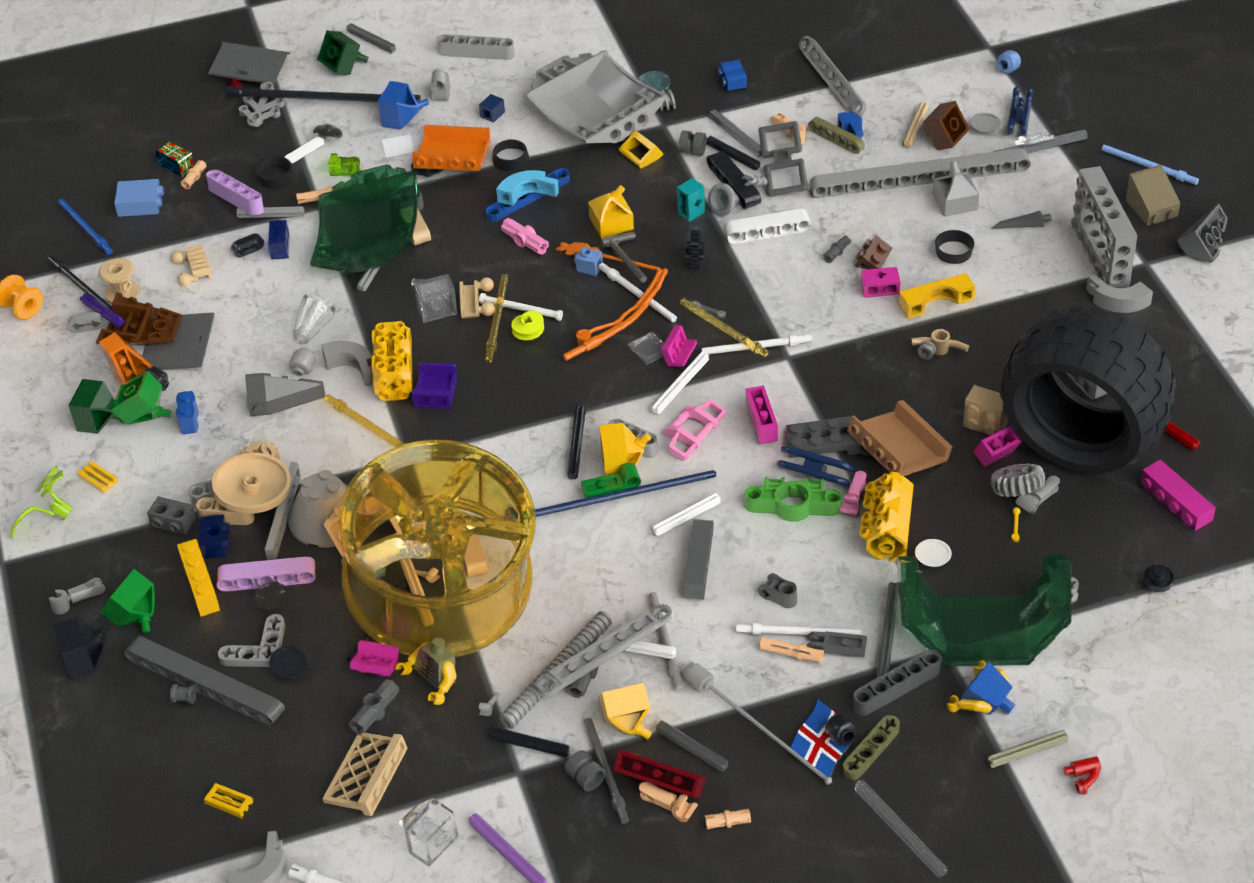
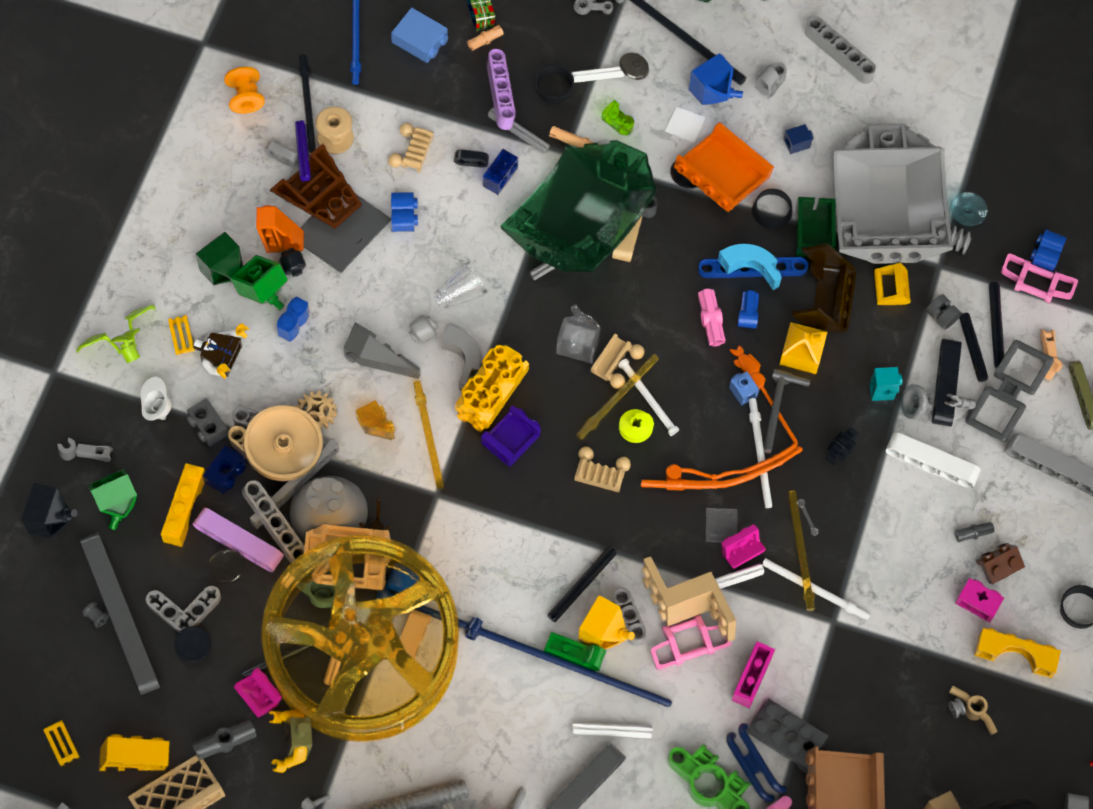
camera: 30 degrees right, 20 degrees up
none -> yellow wedge [99,734,169,771]
none -> white piece [141,377,172,421]
none -> torso [193,323,249,379]
none -> light grey beam [242,480,305,565]
none -> clear yellow slope [355,400,396,440]
none -> blue brick [391,192,418,232]
none -> tan gear [575,446,631,492]
none -> tan bracket [642,557,736,642]
none -> blue piece [738,290,759,329]
none -> dark brown windscreen [792,243,856,333]
none -> dark green piece [795,197,835,257]
none -> bright pink bar [1001,254,1078,303]

